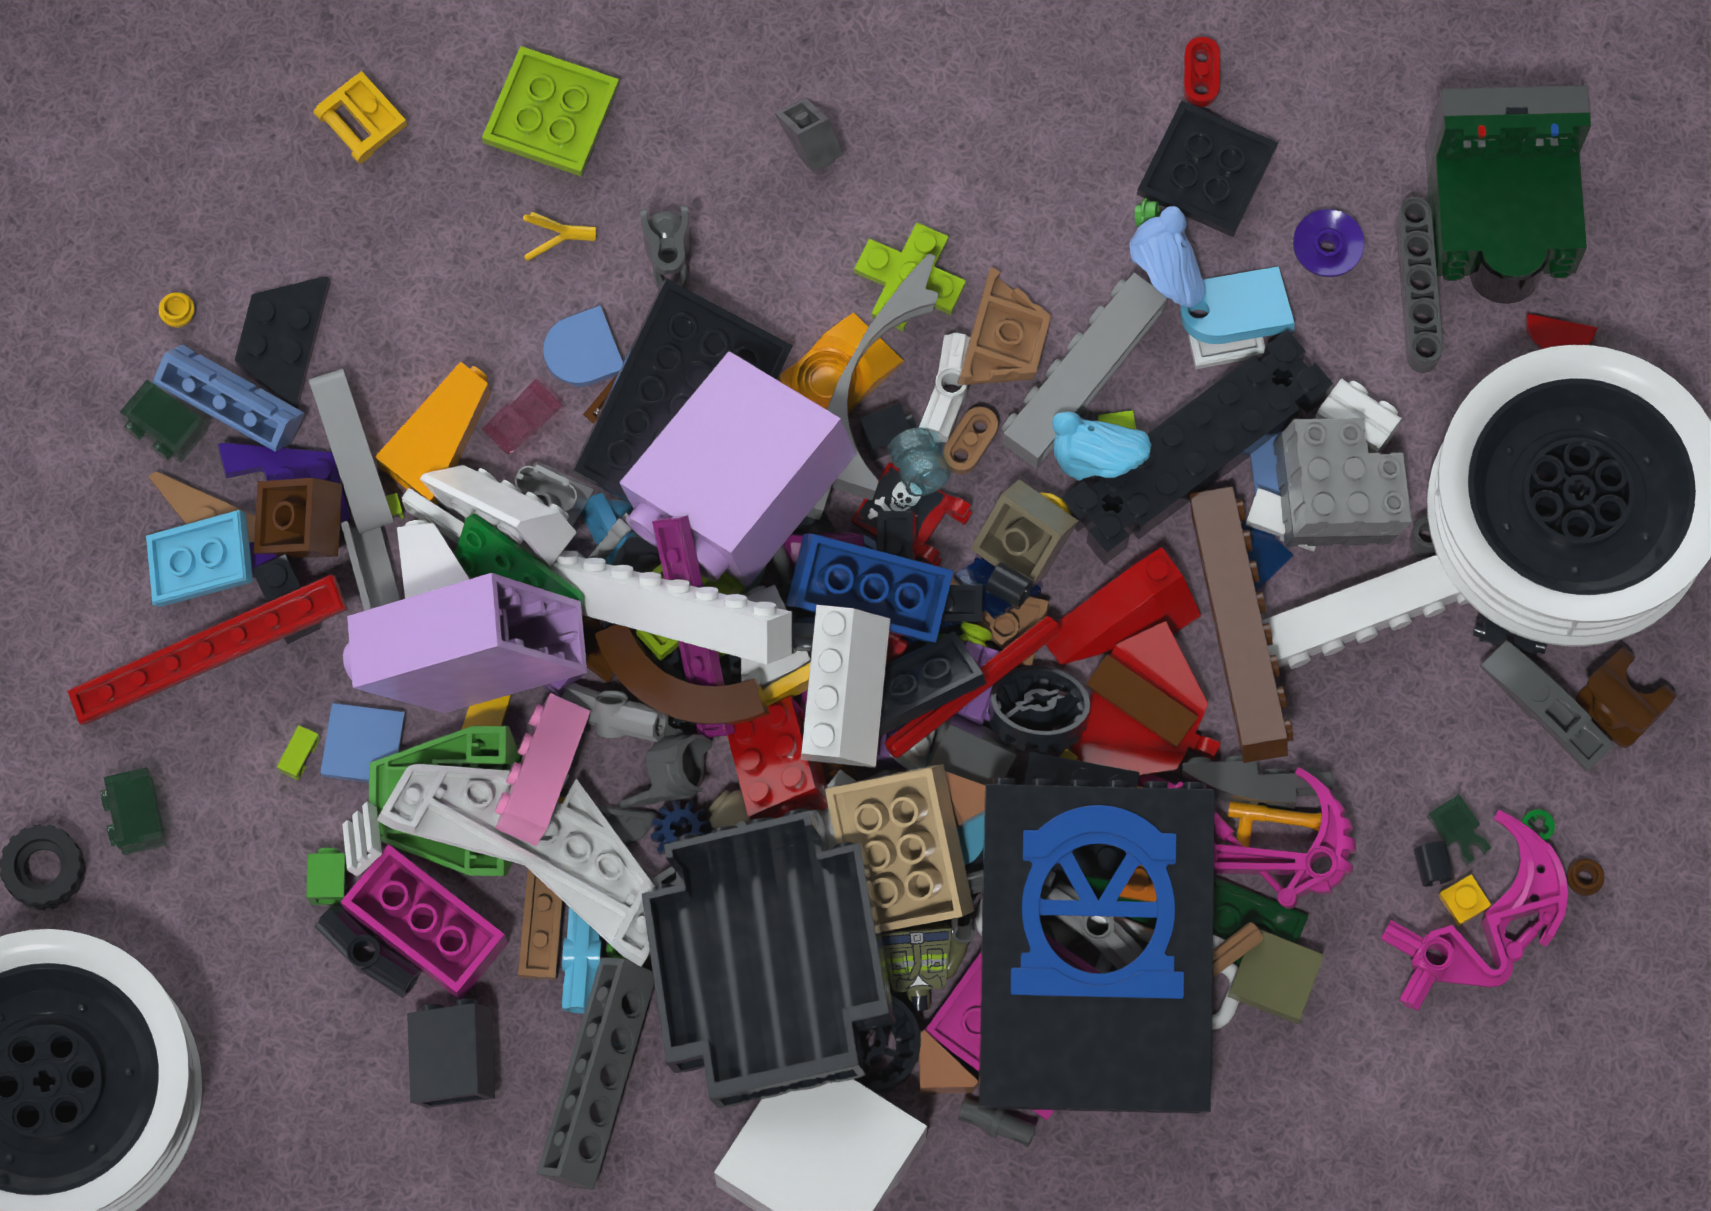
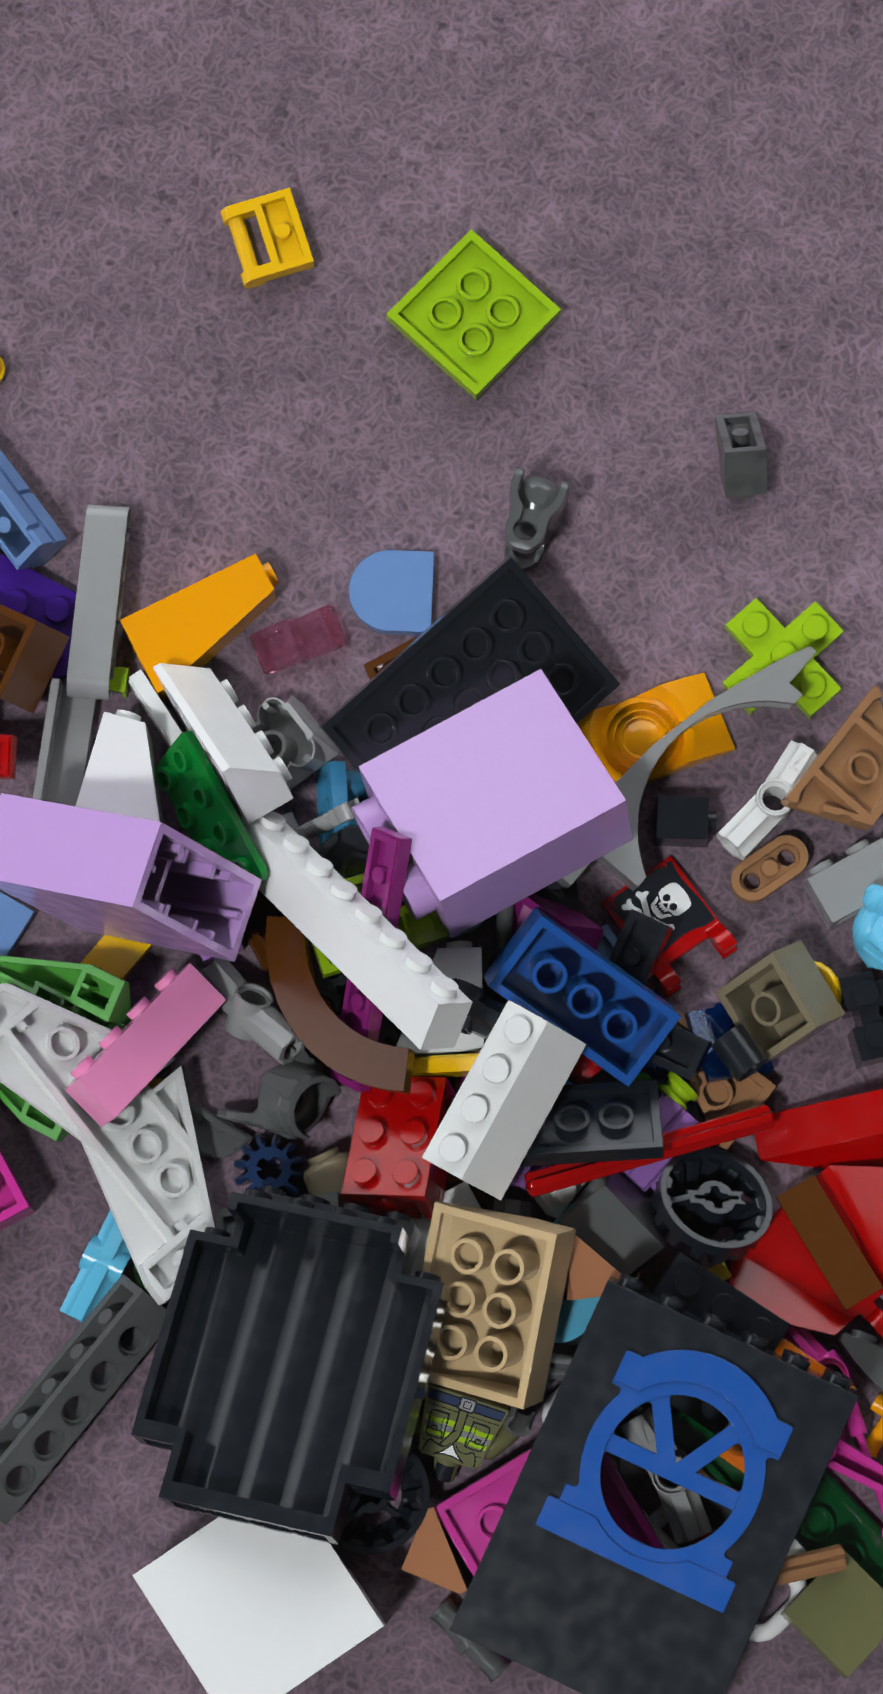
camera: 25 degrees right, 5 degrees up
black wing [235,276,330,409] -> none
medium nougat plate [518,869,563,981] -> none
yellow plant [523,212,596,261] -> none
clear light blue wheel [888,428,950,497] -> none

